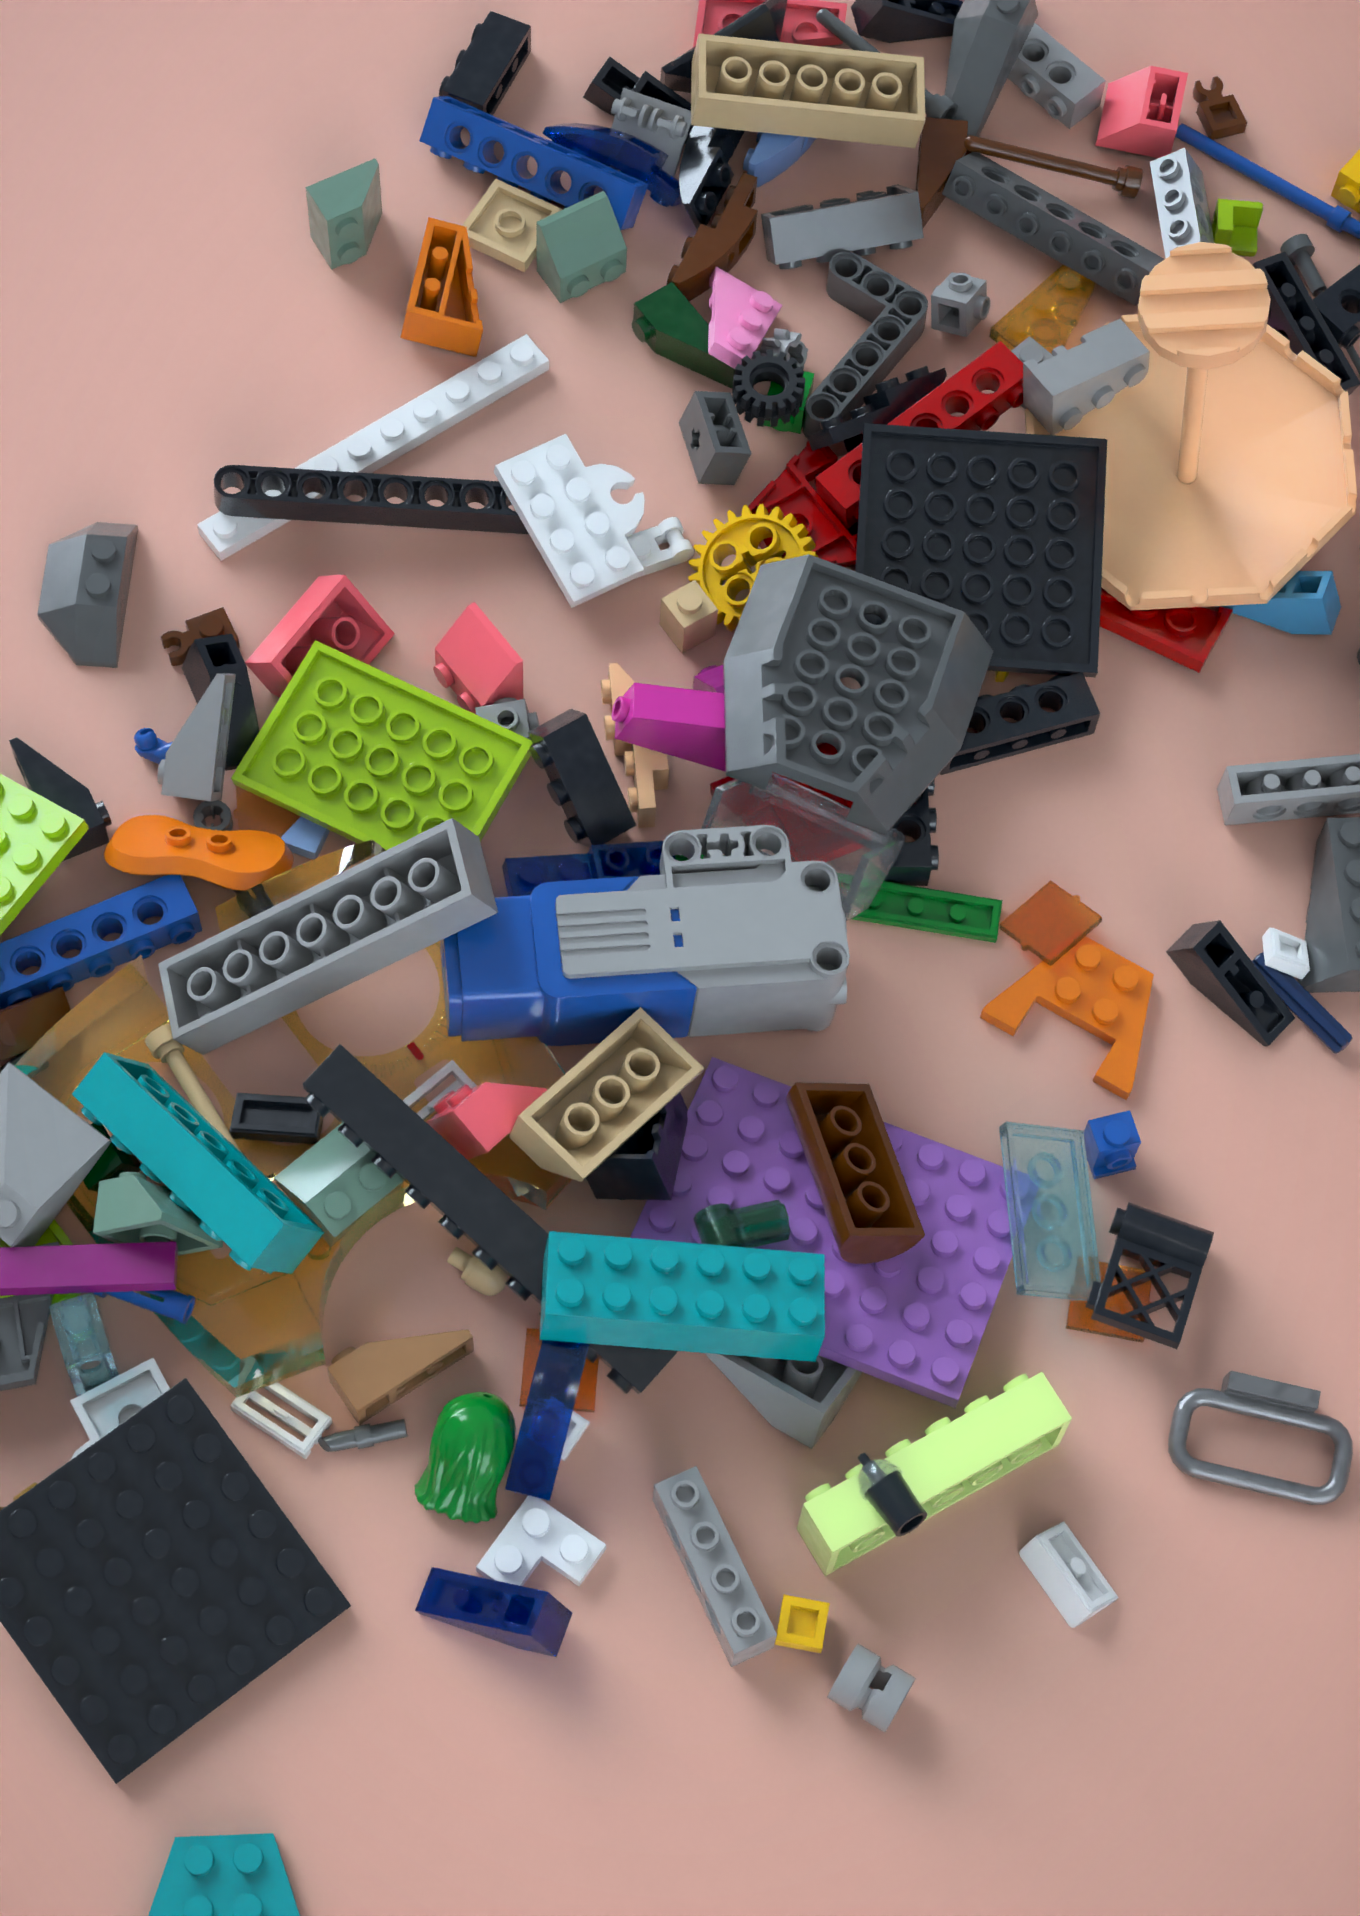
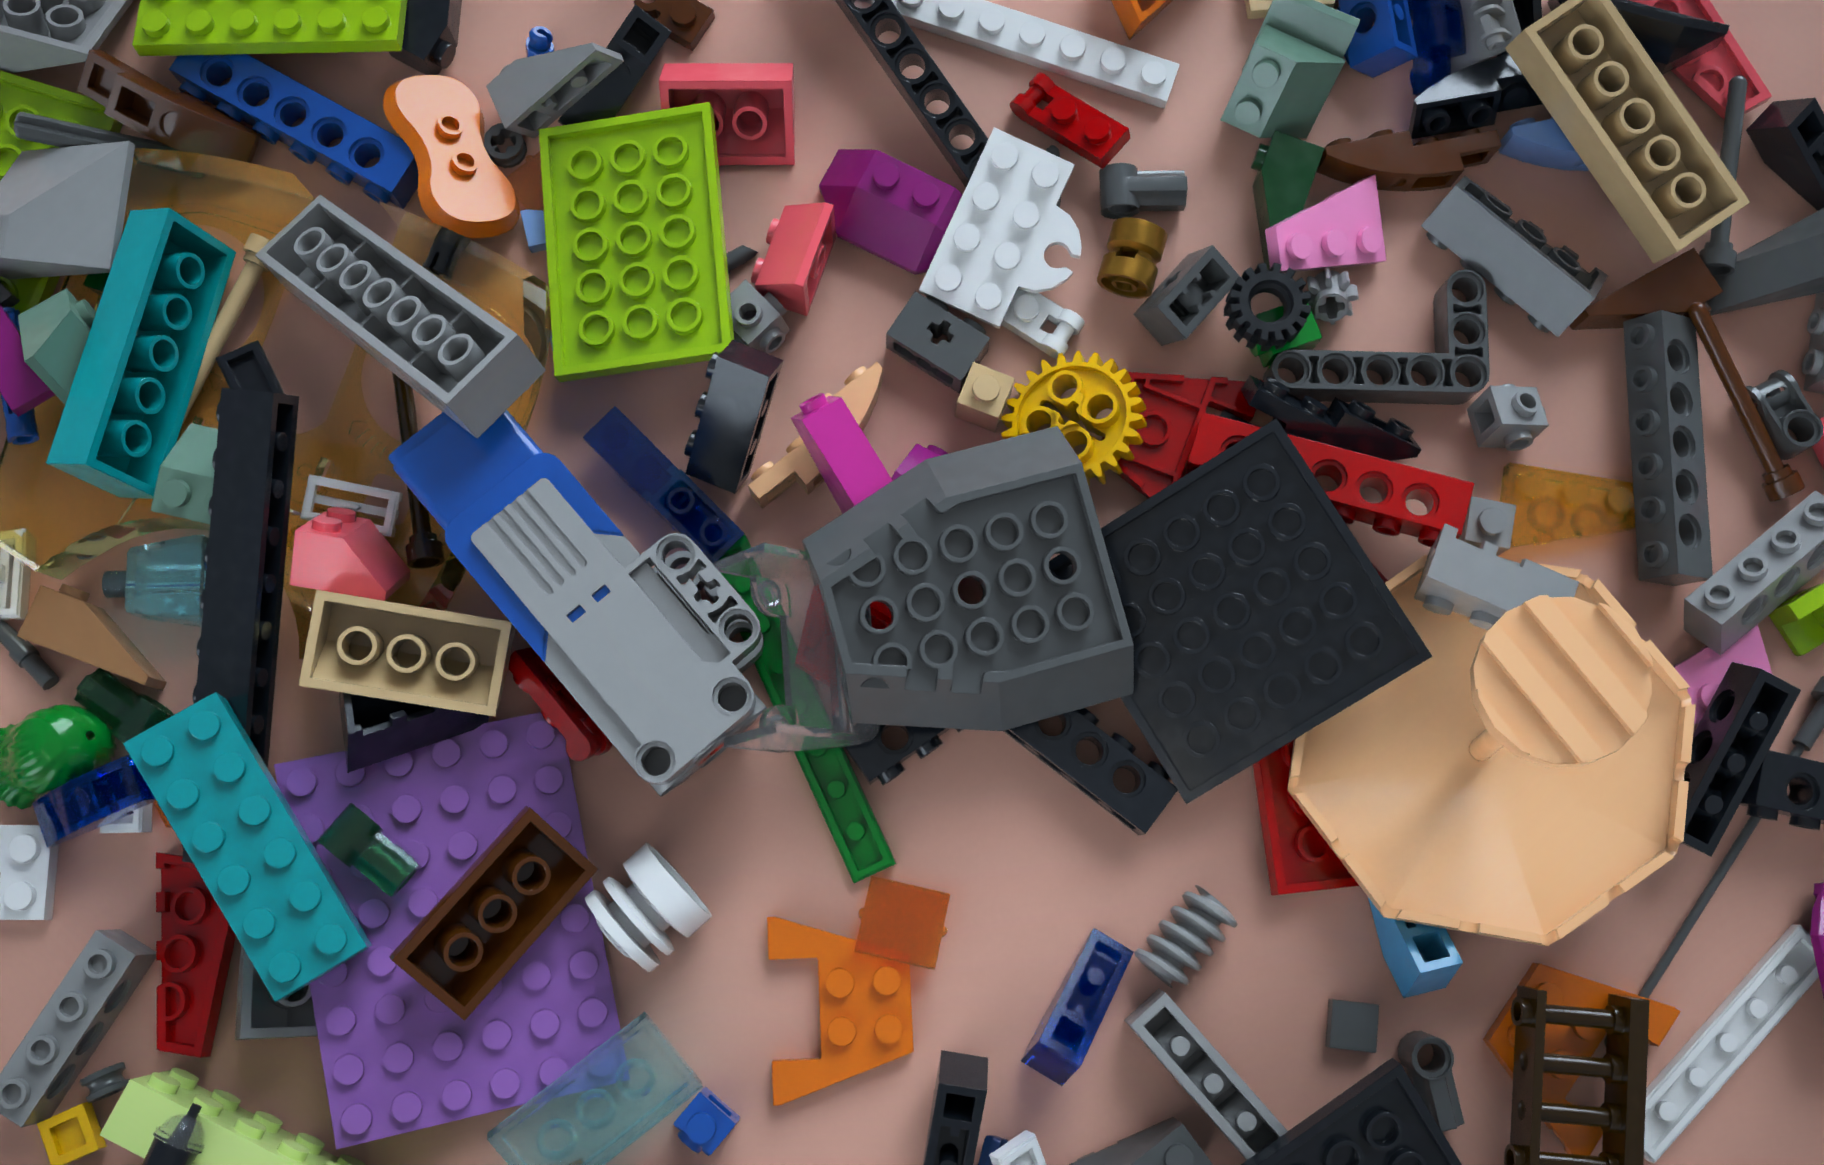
camera: 55 degrees right, 15 degrees up
none -> clear green piece [74,668,175,743]
none -> dark grey bush [80,1062,130,1104]
none -> clear light blue torso [102,535,209,627]
none -> red wing [156,852,236,1058]
none -> dark brown piece [392,372,445,569]
none -> red plate [508,647,612,761]
none -> white wheel [585,843,712,972]
none -> magenta wedge [819,149,963,275]
none -> dark grey brick [886,291,990,393]
none -> red plate [1010,72,1131,169]
none -> clear blue slope [1021,928,1134,1086]
none -> pearl gold wheel [1097,217,1168,299]
none -> dark grey piece [1099,163,1188,219]
none -> light grey piece [1134,885,1238,988]
none -> sand green slope [1220,24,1346,138]
none -> dark grey tile [1325,999,1379,1053]
none -> dark grey piece [1746,370,1823,460]

